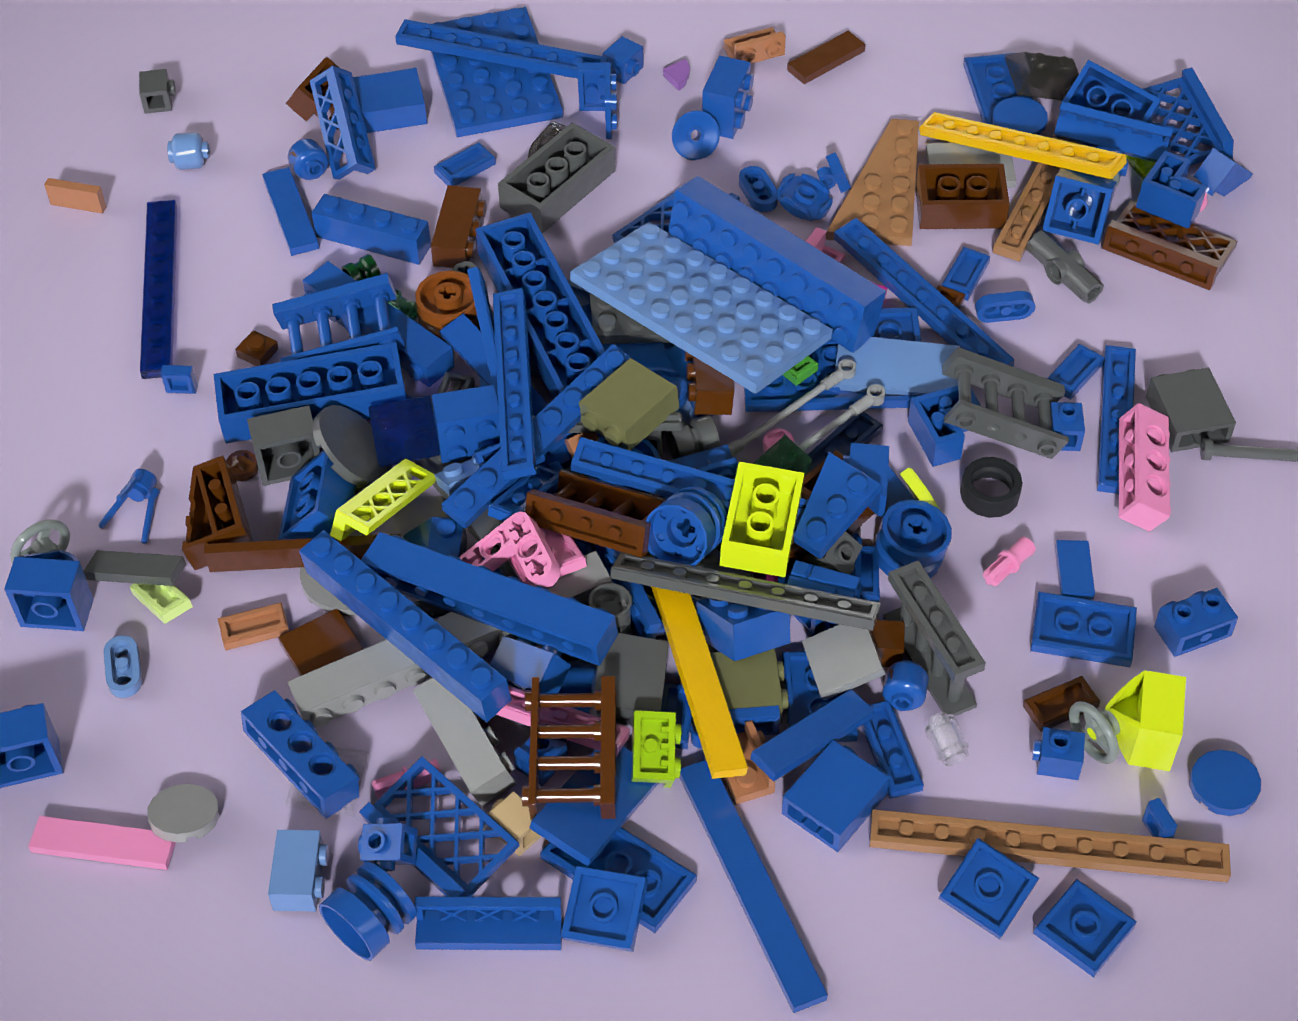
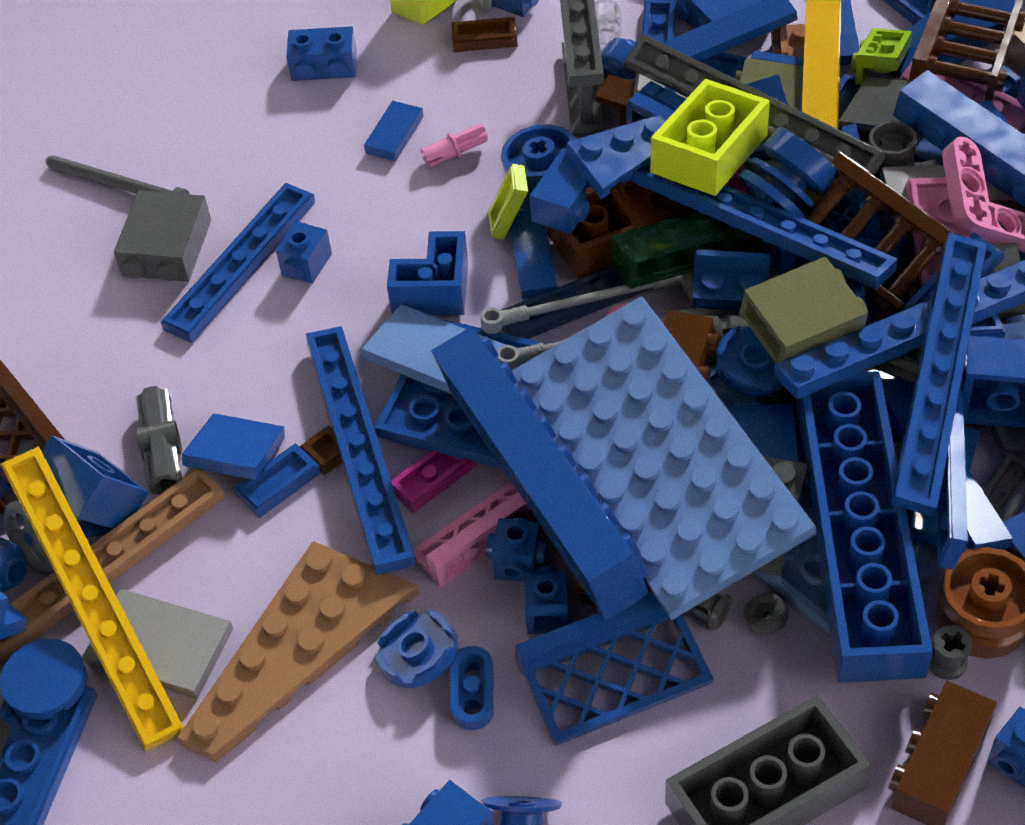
camera: 155 degrees left, 0 degrees up
blue tile [816,152,851,193] -> none
reddish brown brick [915,164,1010,229] -> none
dark grey fence [942,347,1069,459] -> none
black tyre [960,457,1023,518] -> none
blue plate [975,291,1036,323] -> none
blue tile [1030,591,1137,668] -> none
blue tile [1047,344,1105,400] -> none
bright pink brick [1119,403,1171,532] -> none
none -> blue tile [182,413,285,480]

